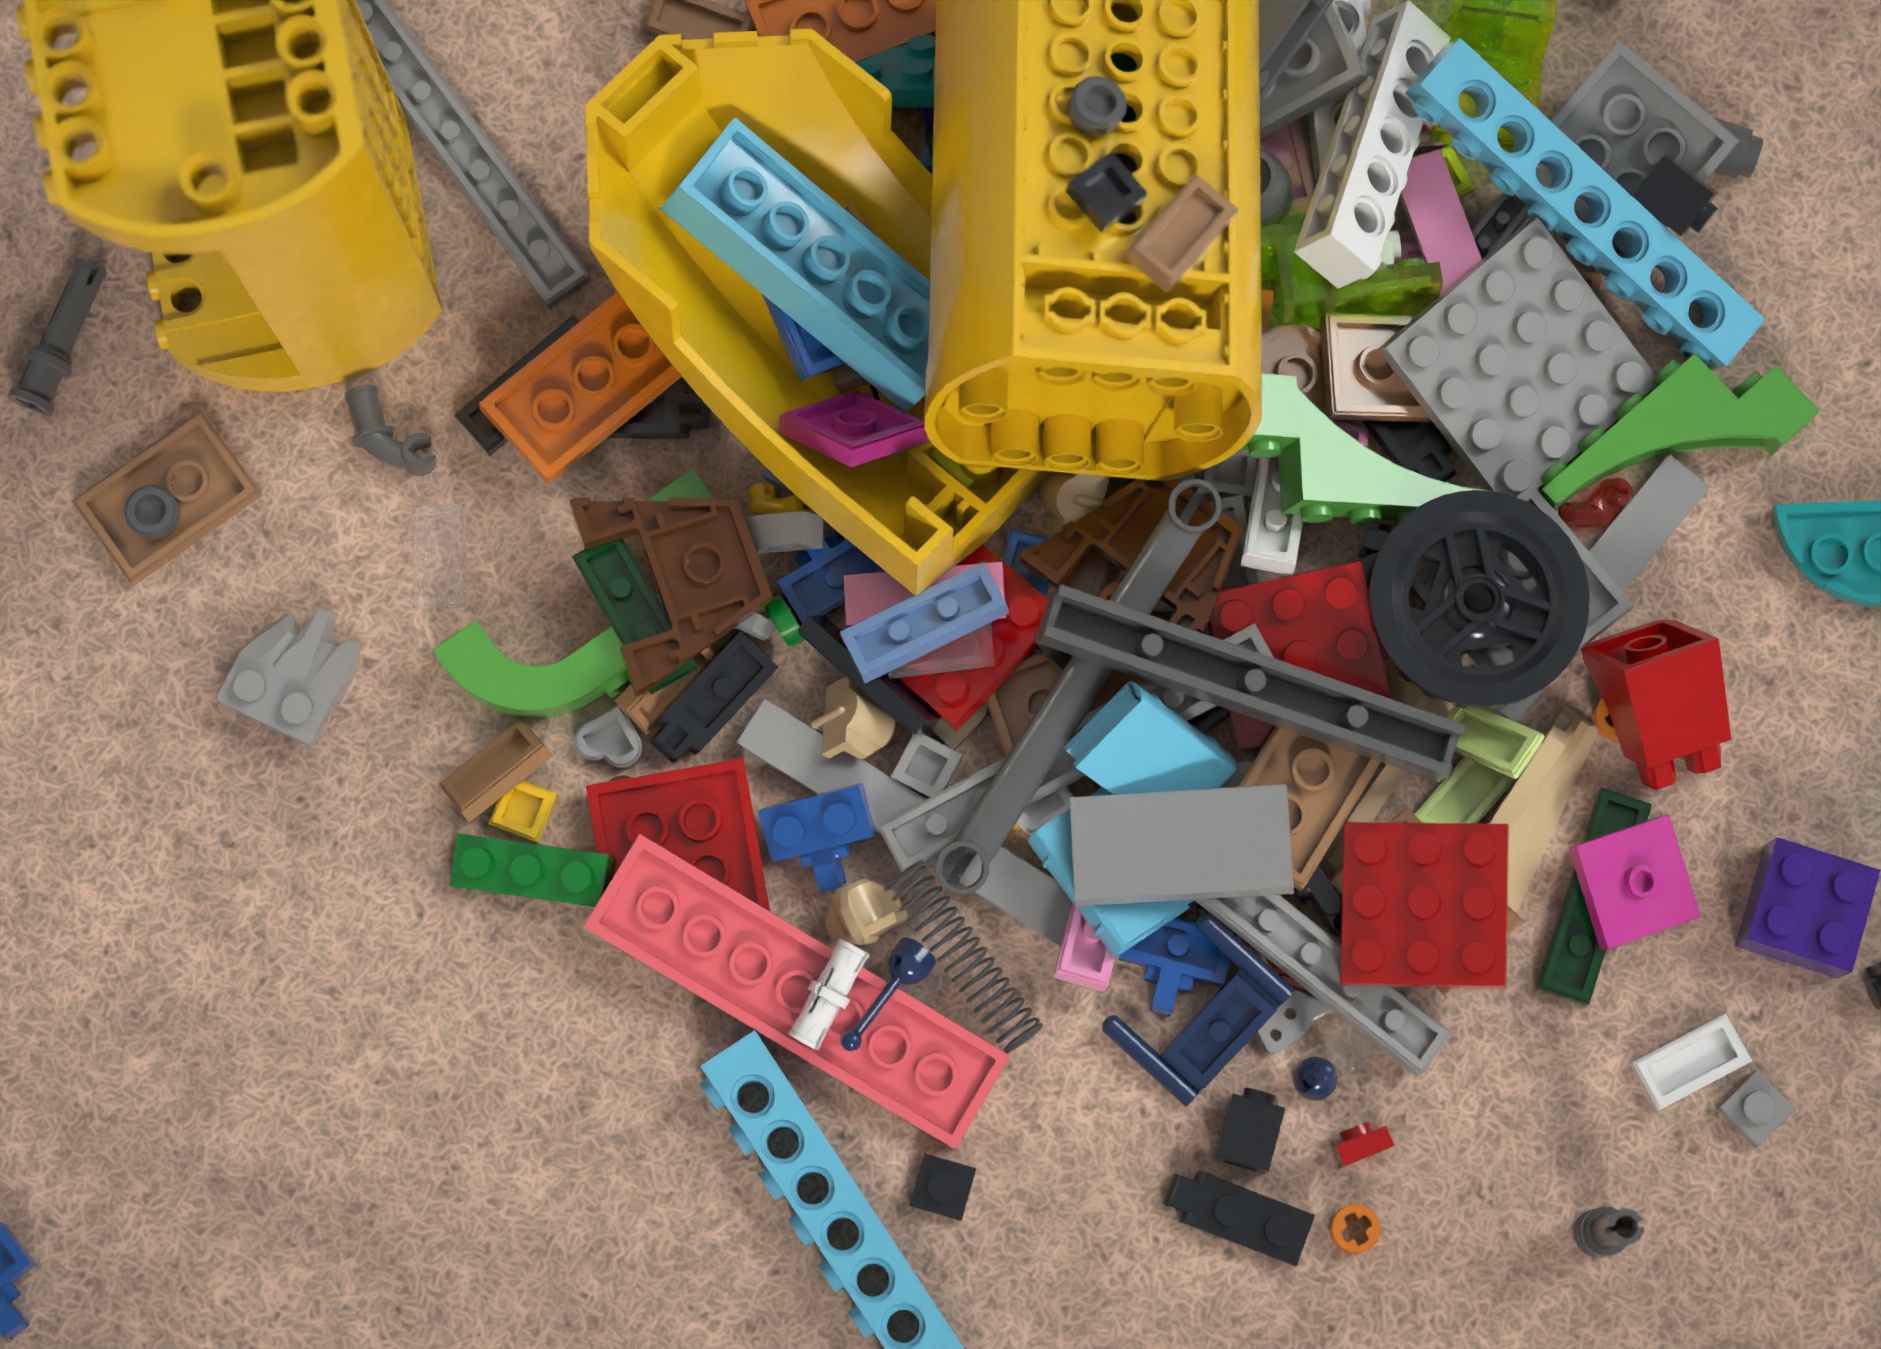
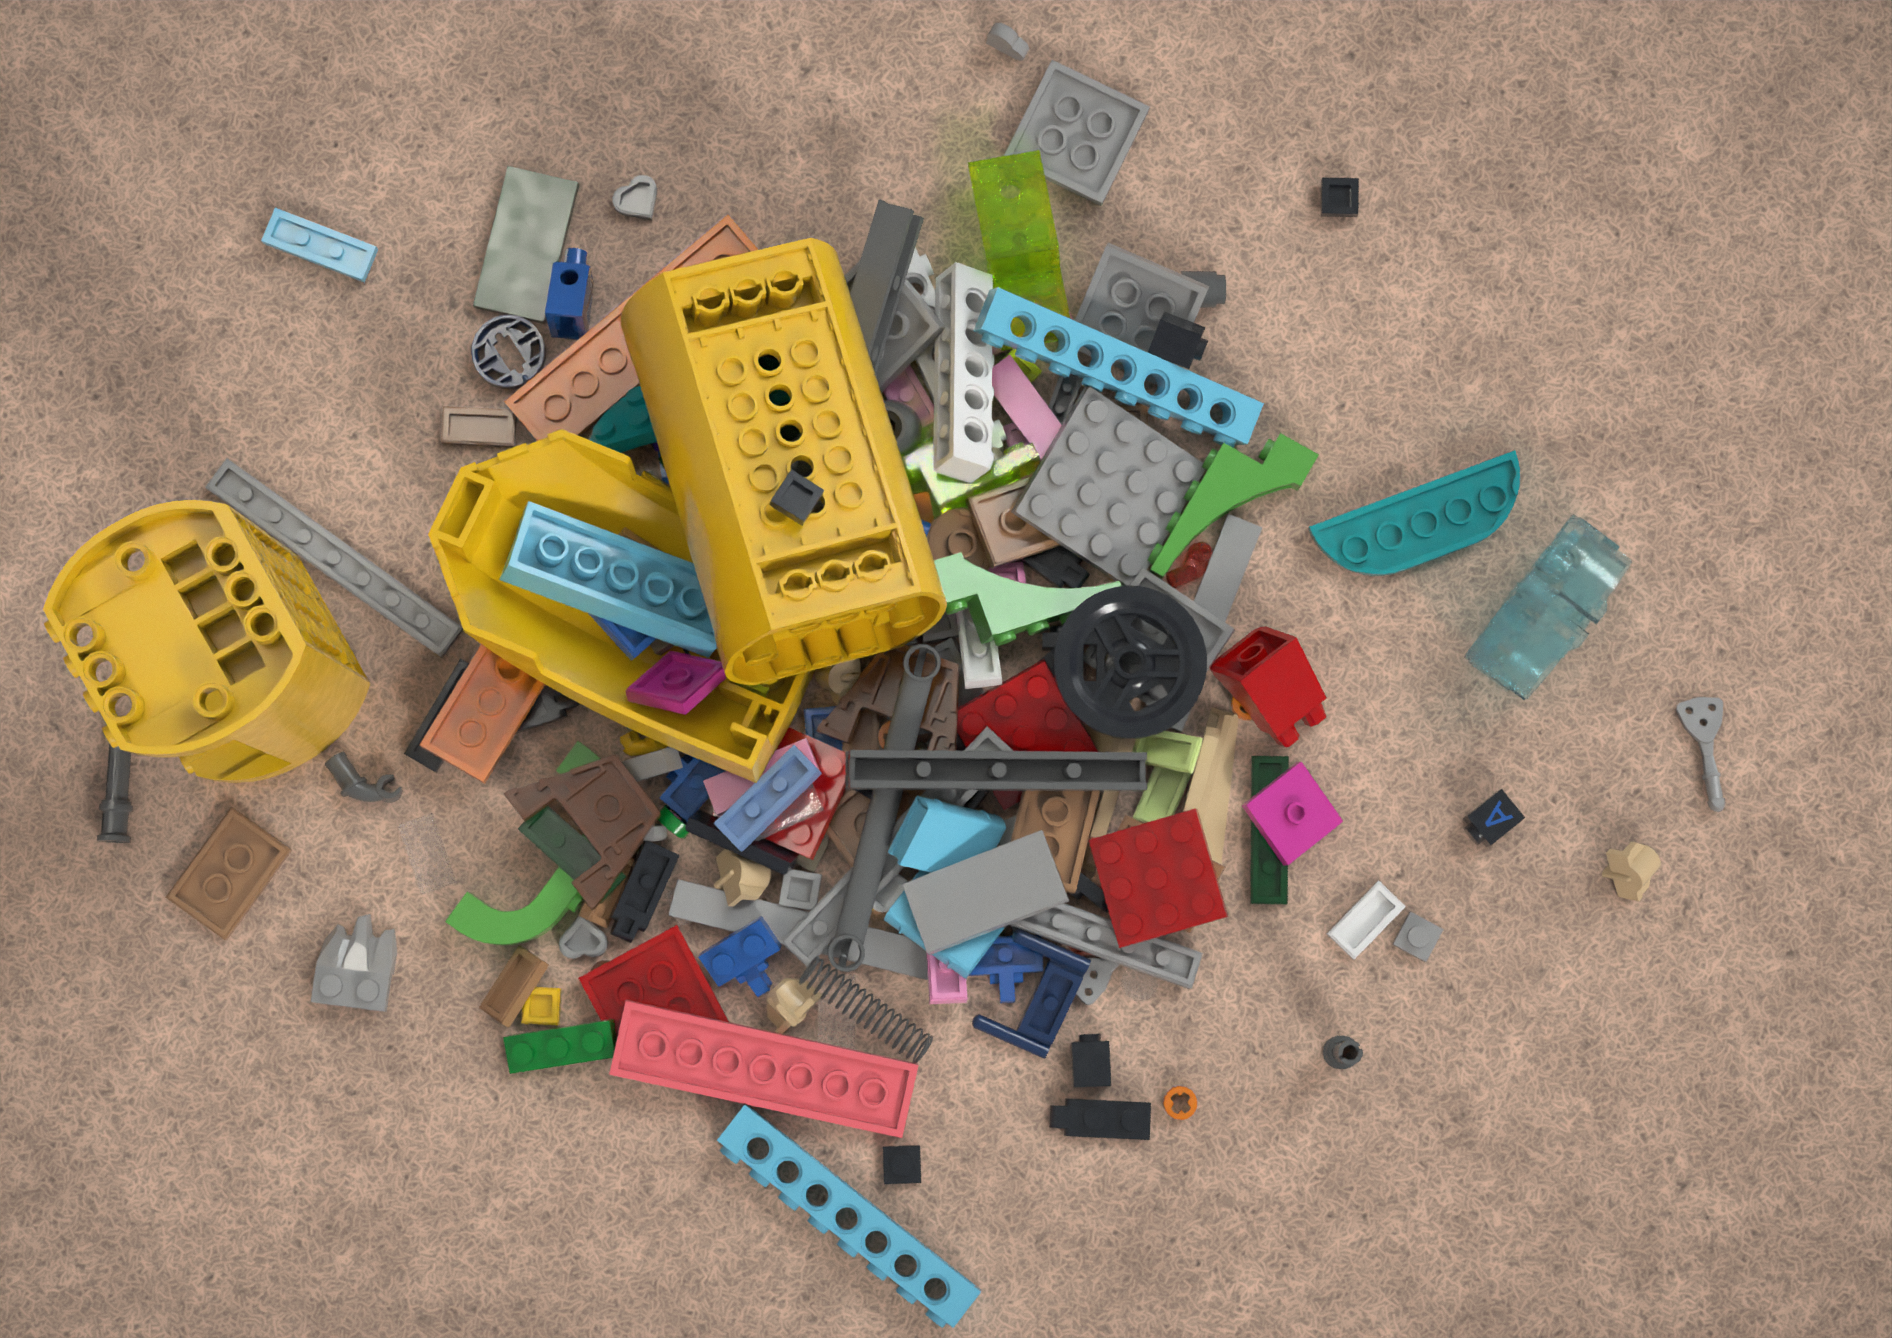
camera: 15 degrees left, 5 degrees up
dark grey tile [124,485,181,540] -> none
white pin [788,938,870,1050] -> none
dark blue hinge [840,937,936,1051] -> none
dark grey tile [1067,77,1126,136] -> none
medium nougat tile [1124,174,1239,293] -> none
dark blue hinge [1293,1057,1337,1101] -> none
red plate [1331,1121,1395,1169] -> none
dark purple brick [1735,837,1881,979] -> none

